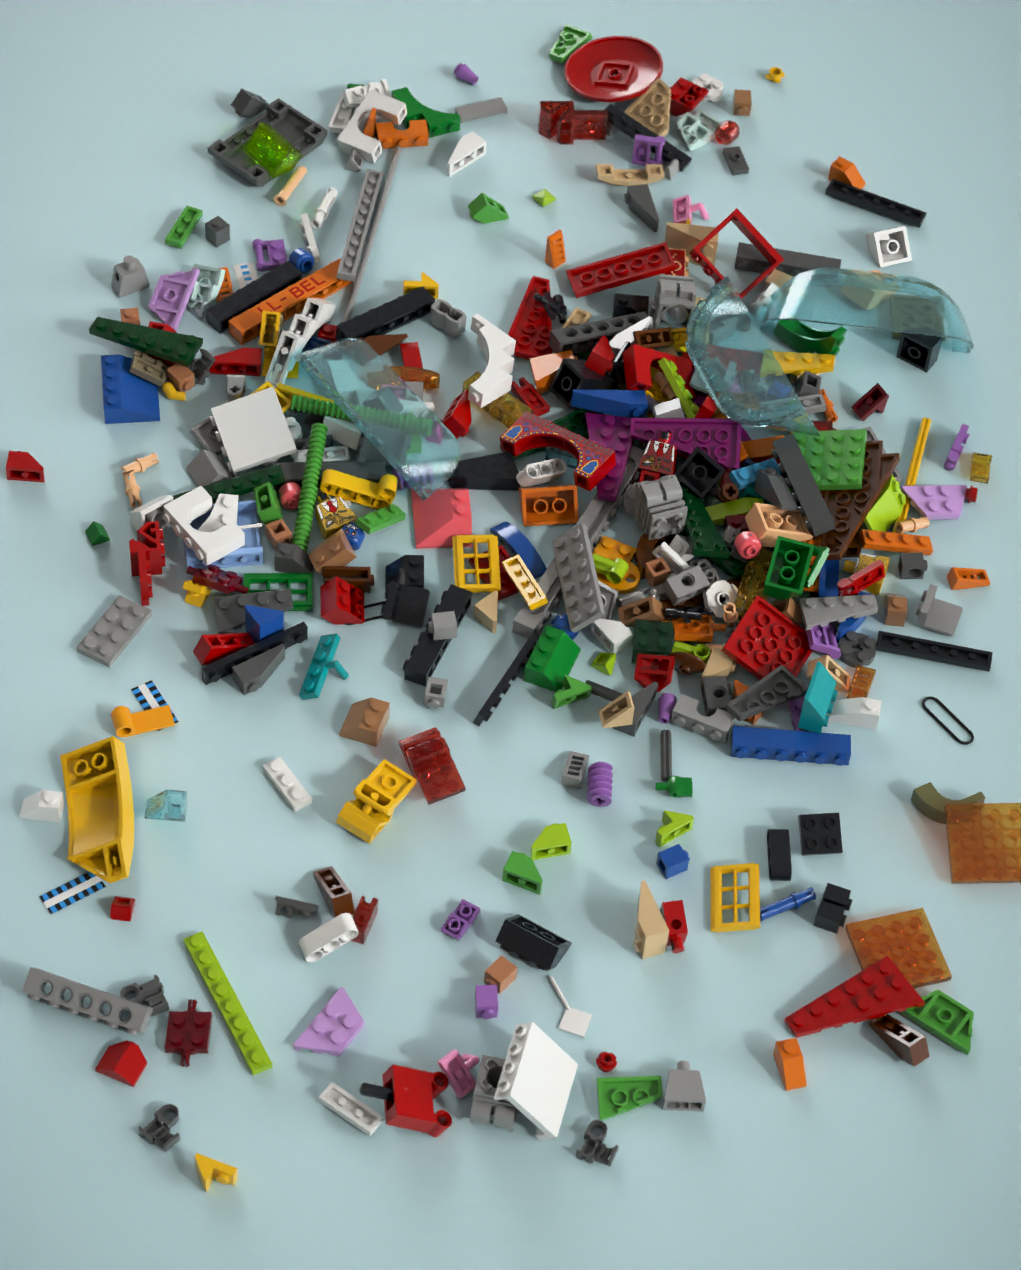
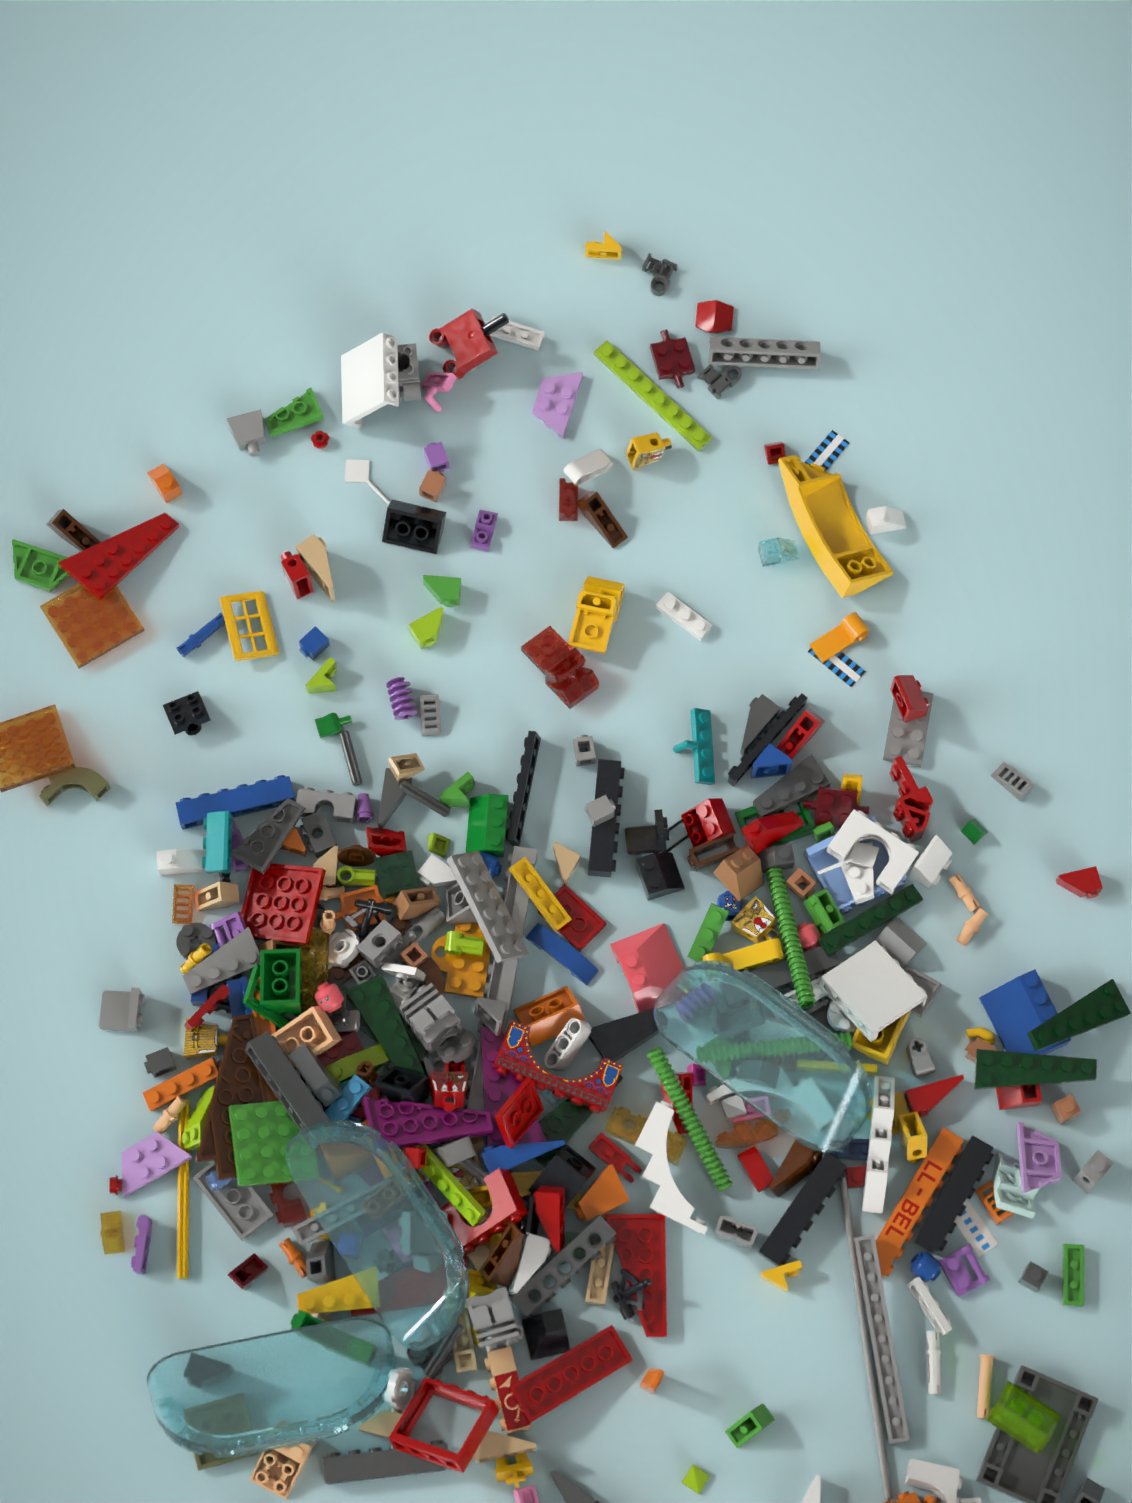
camera: 165 degrees right, 20 degrees up
dark tan plate [129,350,168,387] -> none
dark grey piece [188,349,216,385] -> none
dark grey plate [275,896,319,918] -> none
medium nougat slope [339,697,390,747] -> none
light grey slope [346,149,364,172] -> none
yellow piece [452,535,501,593] -> none
dark grey piece [576,1120,619,1167] -> none
black beam [767,829,792,881] -> none
black piece [813,883,853,934] -> none
black plate [876,631,993,672] -> none
medium nougat slope [885,593,907,627] -> none
black piece [922,697,974,745] -> none
orange slope [947,567,990,590] -> none
none -> yellow pin [180,943,212,974]
none -> light grey slope [474,997,507,1036]
none -> red tile [495,1078,544,1148]
none -> yellow torso [626,432,672,470]
none -> bright green piece [646,1047,733,1191]
none -> red slope [741,811,804,855]
none -> bright green plate [813,822,835,844]
none -> red slope [890,675,929,723]
none -> light grey slope [991,762,1034,801]
none -> dark green wing [1027,979,1131,1051]

